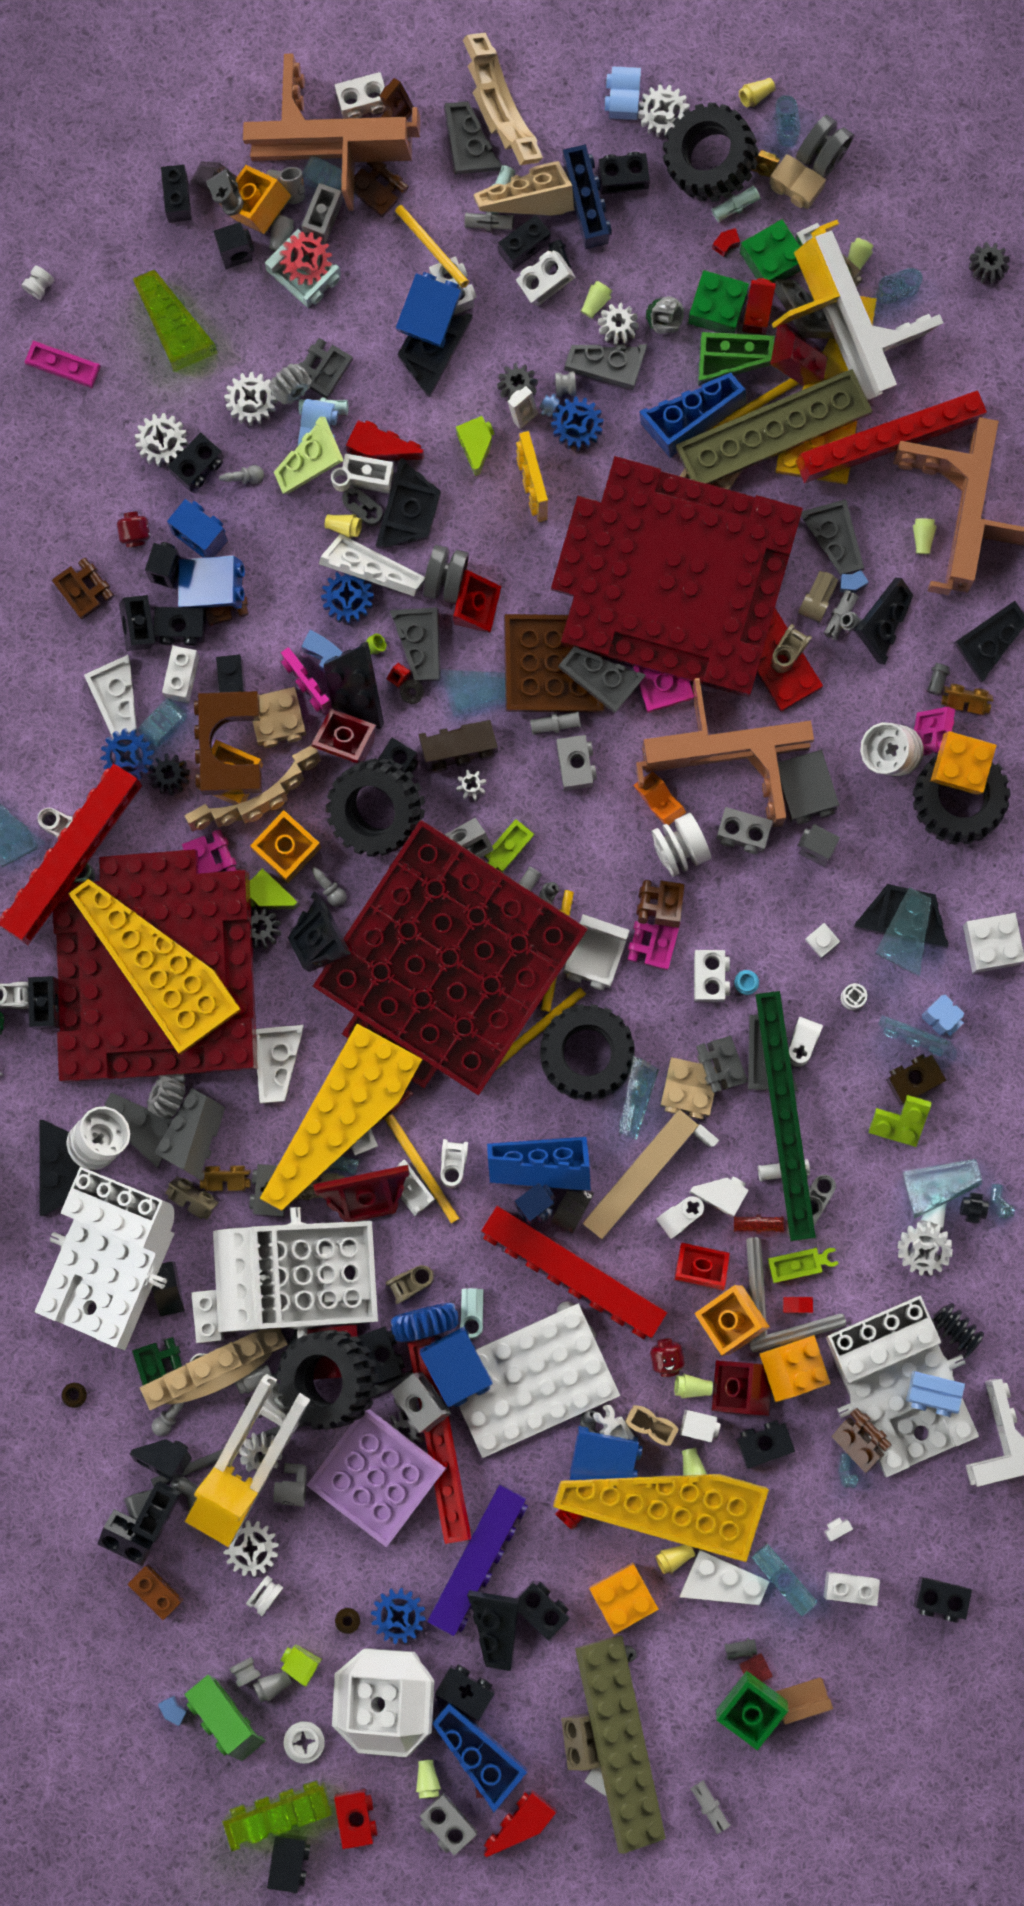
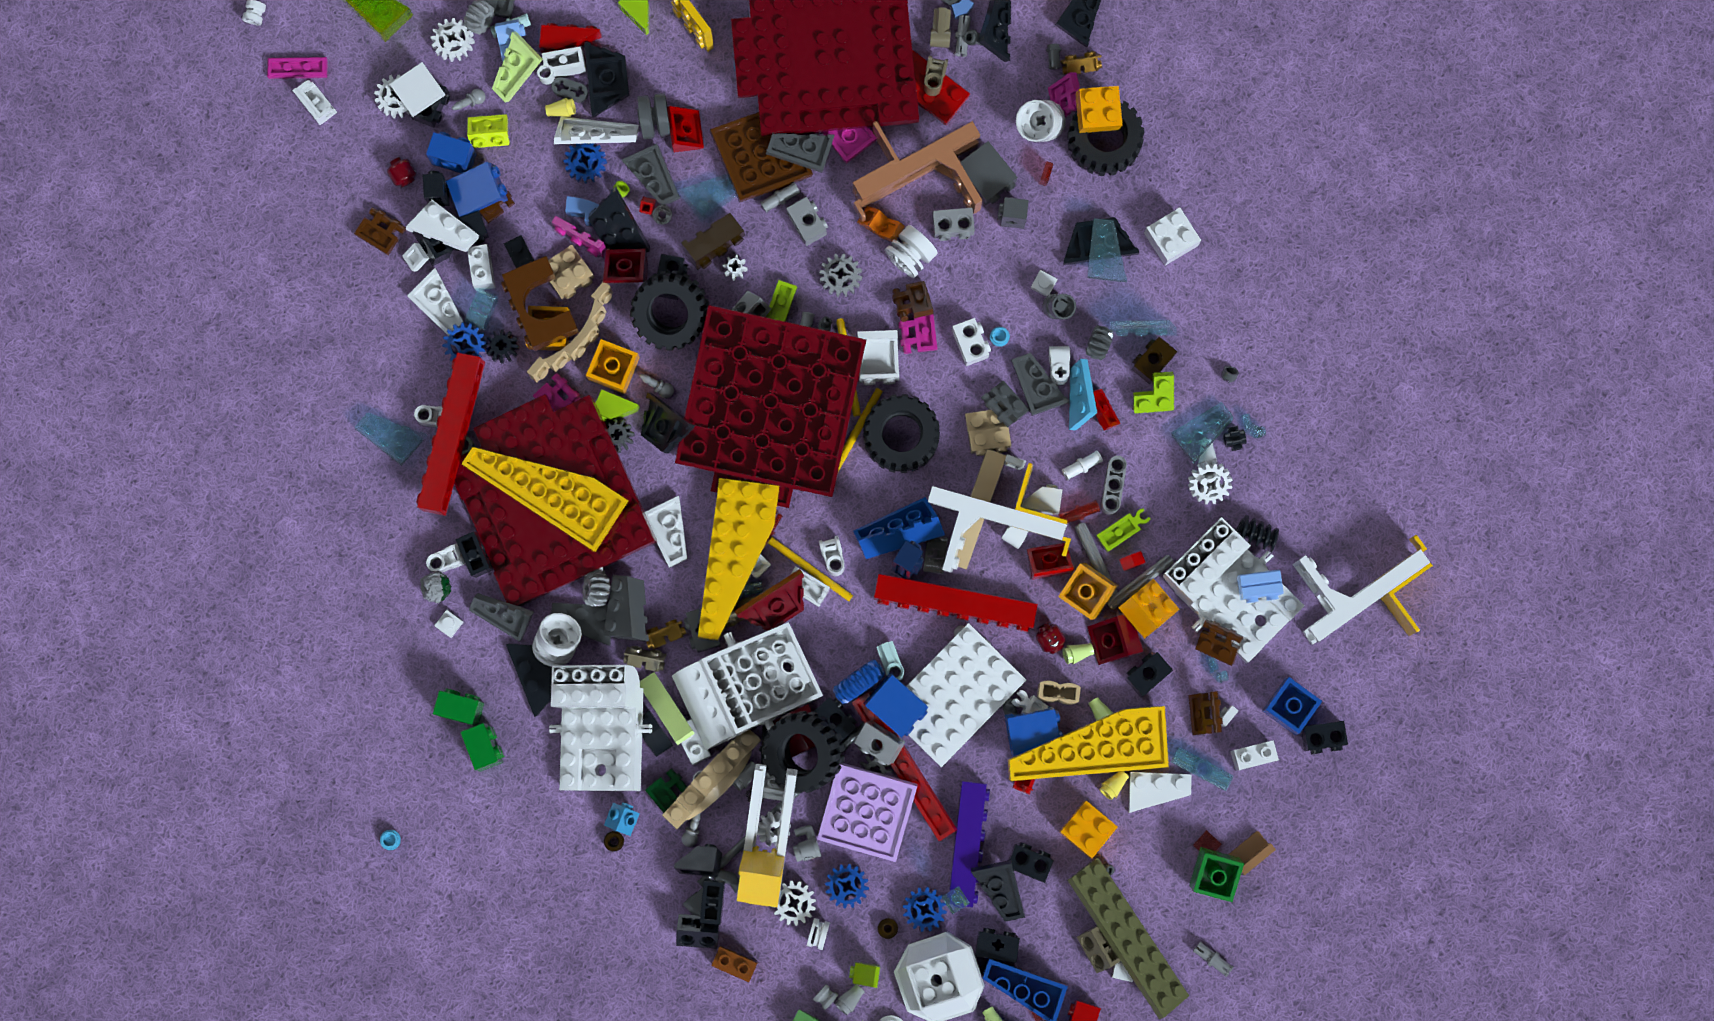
camera: 25 degrees left, 0 degrees up
dark tan piece [385,1265,435,1305] -> none
clear light blue wing [619,1057,659,1140] -> none
white brick [679,1410,720,1442] -> none
dark grey pin [725,1637,758,1660] -> none
dark green plate [755,991,816,1242] -> none
white wheel [840,983,867,1011] -> none
light blue brick [922,995,964,1036] -> none
none -> white hinge [292,80,337,125]
none -> white tile [390,62,445,117]
none -> white plate [402,243,429,271]
none -> white wing [406,200,479,252]
none -> neon yellow bracket [467,114,510,148]
none -> dark grey wing [469,593,534,642]
none -> dark azure brick [604,802,640,836]
none -> yellowish green tile [640,672,695,745]
none -> light grey gear [819,254,862,297]
none -> blue gear [825,864,869,909]
none -> white piece [928,463,1071,572]
none -> clear light blue plate [942,886,970,914]
none -> clear red tile [1039,161,1054,186]
none -> dark grey wheel [1042,293,1076,320]
none -> medium azure wing [1069,359,1097,430]
none -> dark grey gear [1086,325,1113,360]
none -> red plate [1093,389,1120,431]
none -> reddish brown plate [1188,691,1223,736]
none -> dark grey hinge [1221,366,1239,383]
none -> blue brick [1262,677,1322,735]

